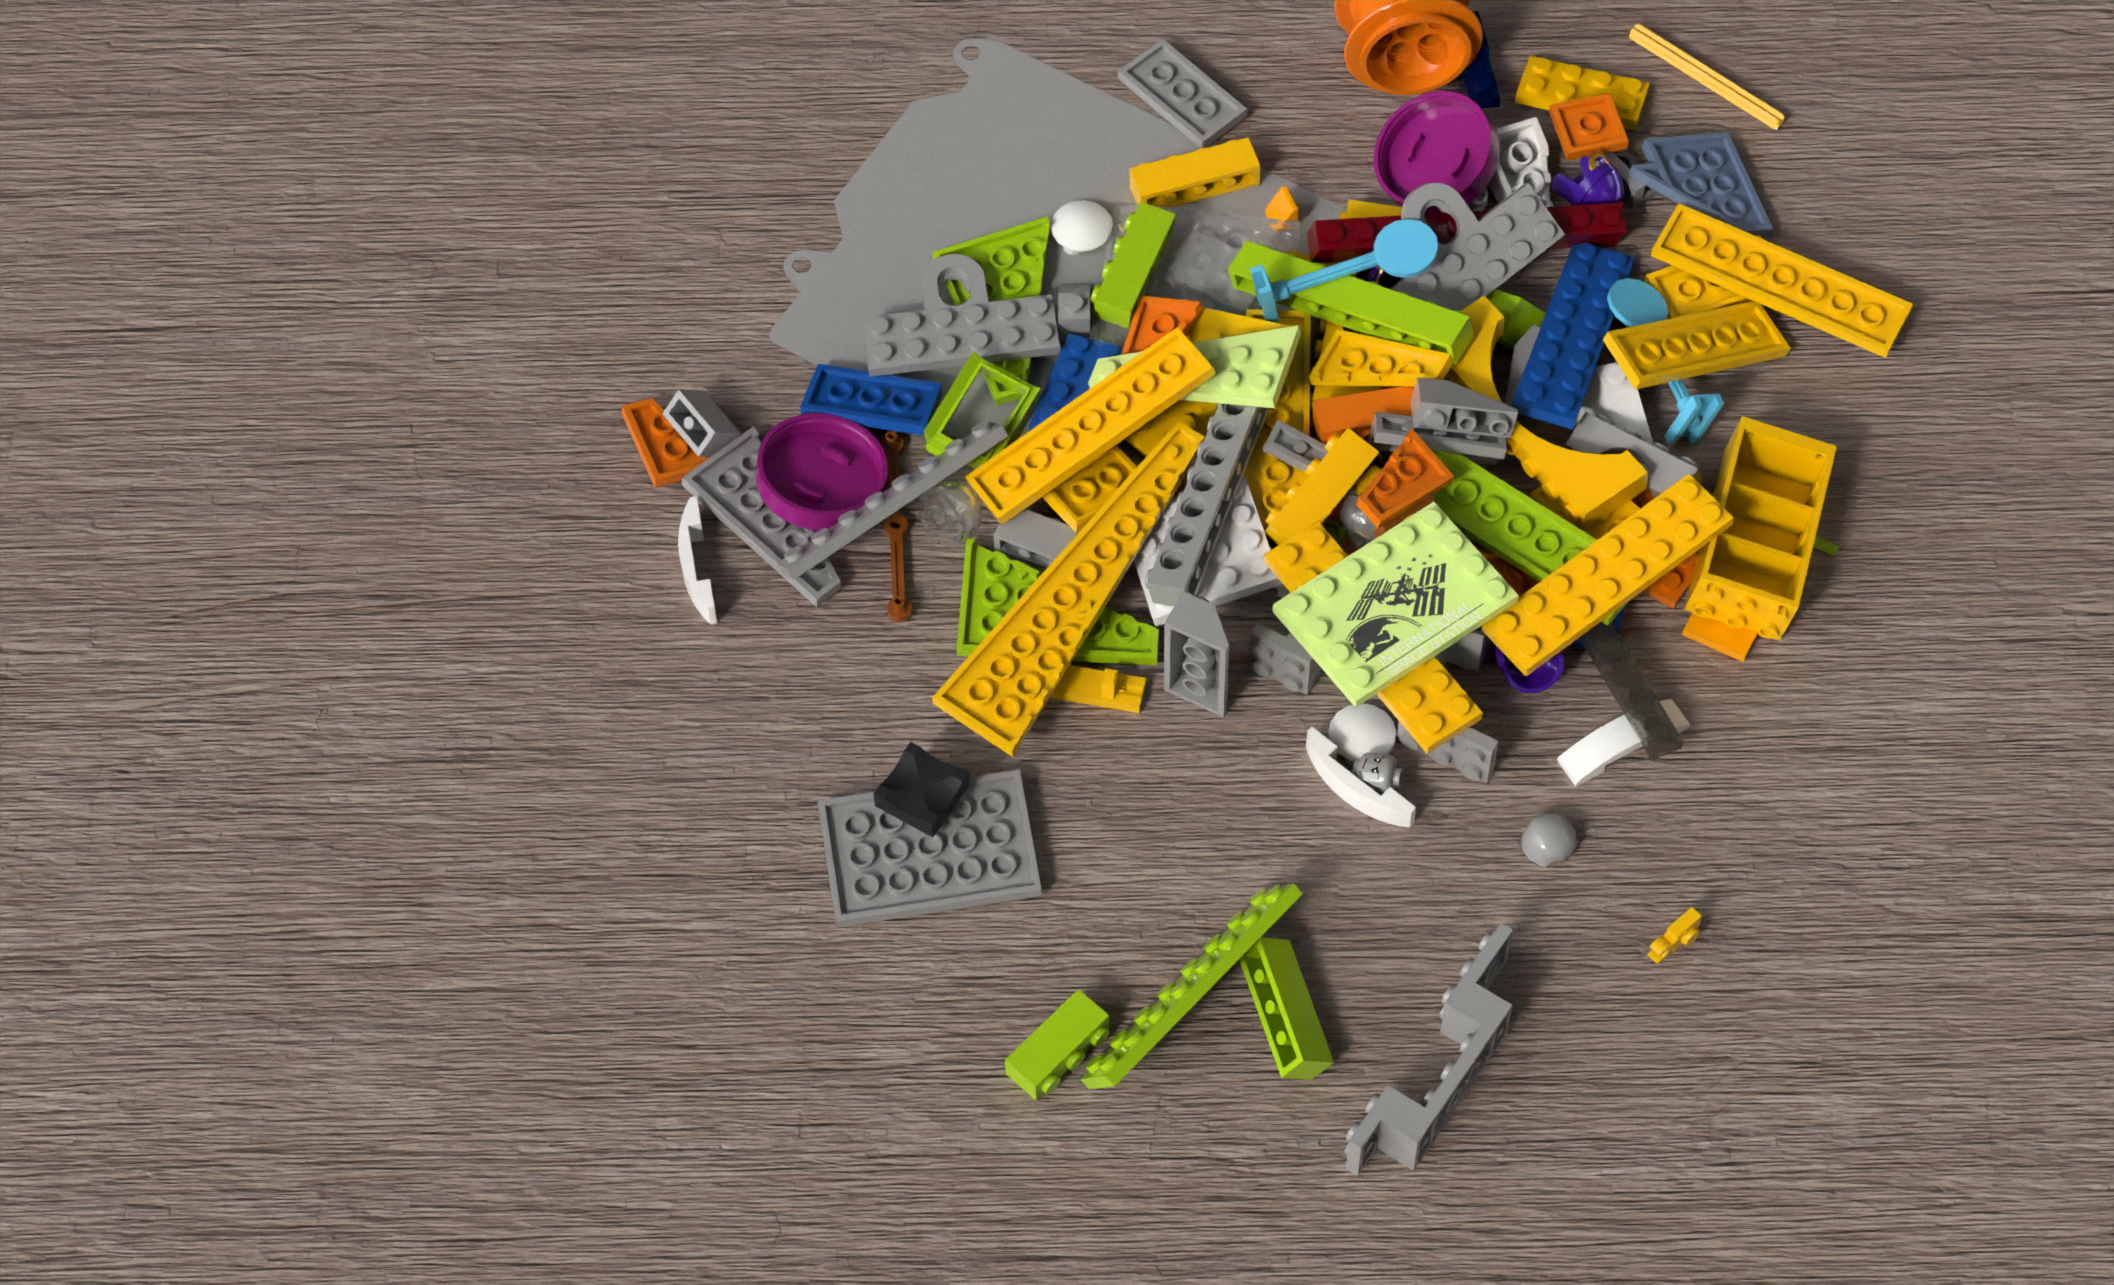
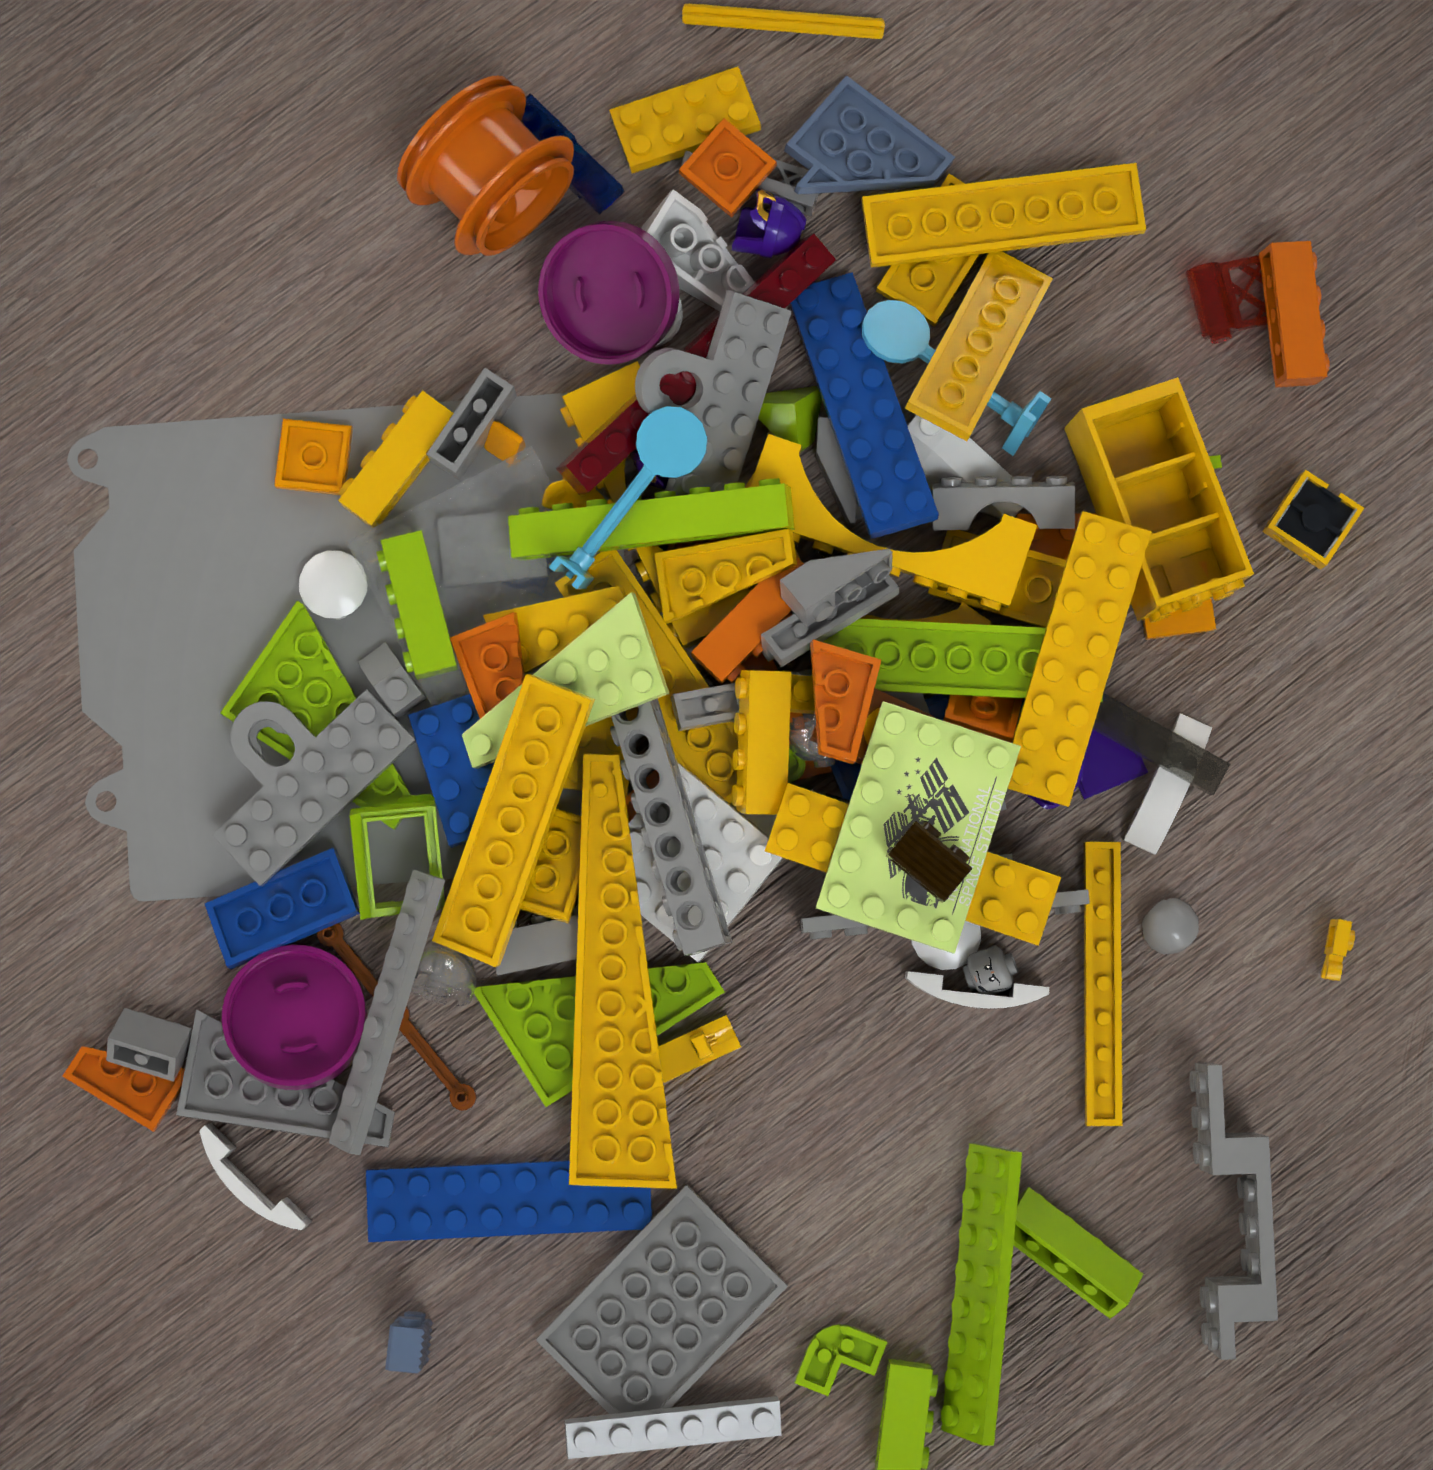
camera: 35 degrees left, 25 degrees up
black brick [874,742,970,838] -> none
light grey plate [1118,38,1247,148] -> none
light grey slope [1164,591,1229,718] -> none
none -> light orange tile [274,418,353,495]
none -> blue plate [366,1160,652,1242]
none -> sand blue brick [385,1311,433,1373]
none -> light grey brick [427,368,517,481]
none -> plate [564,1396,782,1459]
none -> lime plate [794,1324,887,1396]
none -> dark brown brick [886,821,972,903]
none -> dark purple piece [1078,709,1148,800]
none -> yellow plate [1083,842,1123,1126]
none -> clear red piece [1185,255,1268,344]
none -> orange brick [1259,241,1330,388]
none -> piece [1262,470,1364,570]

